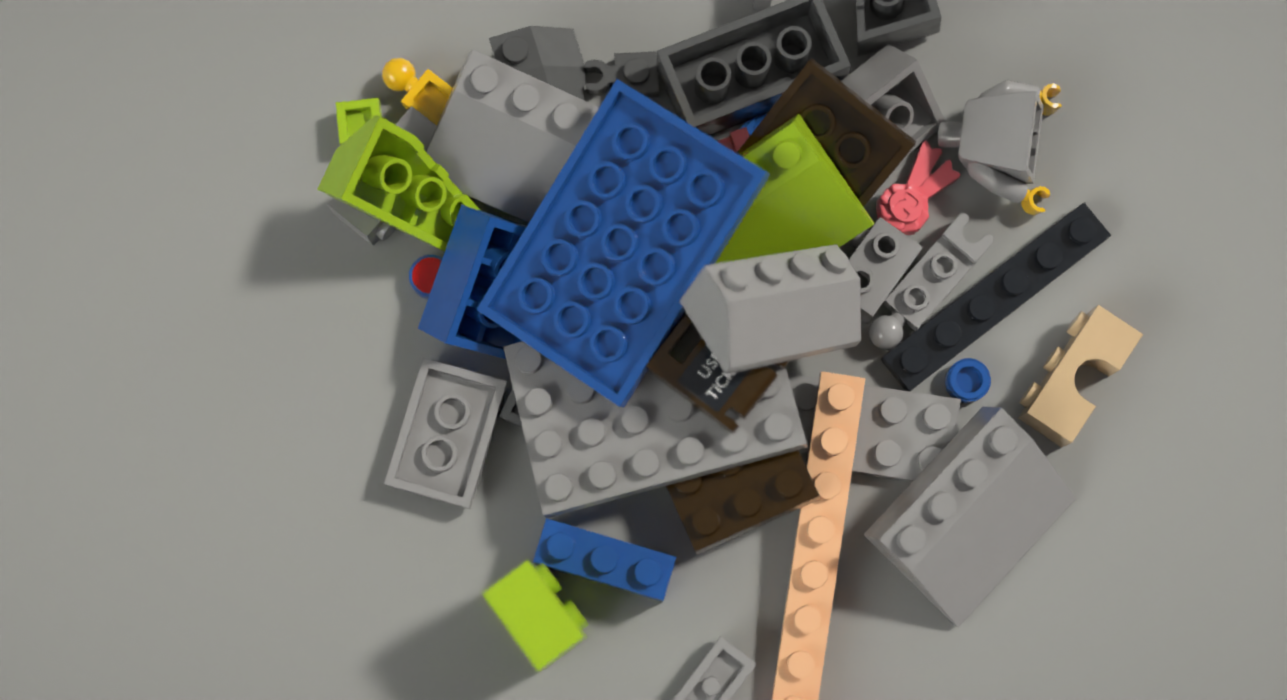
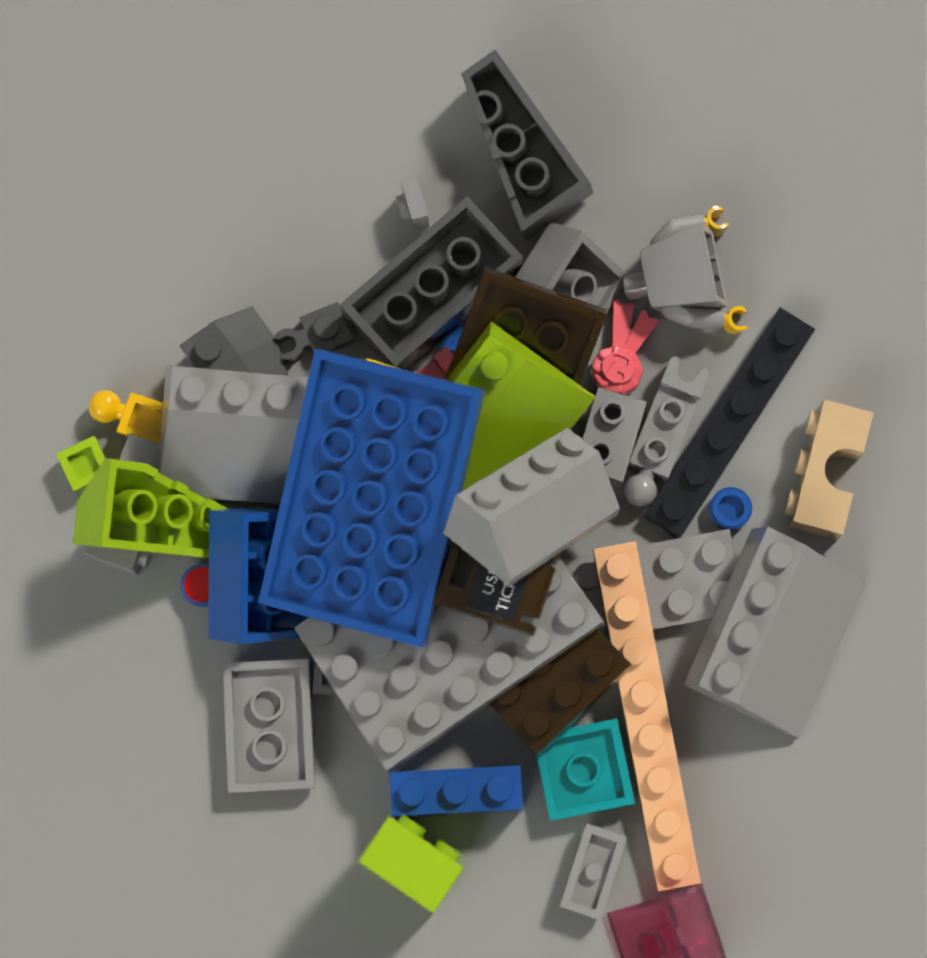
camera: 15 degrees left, 0 degrees up
none -> teal plate [536,719,635,821]

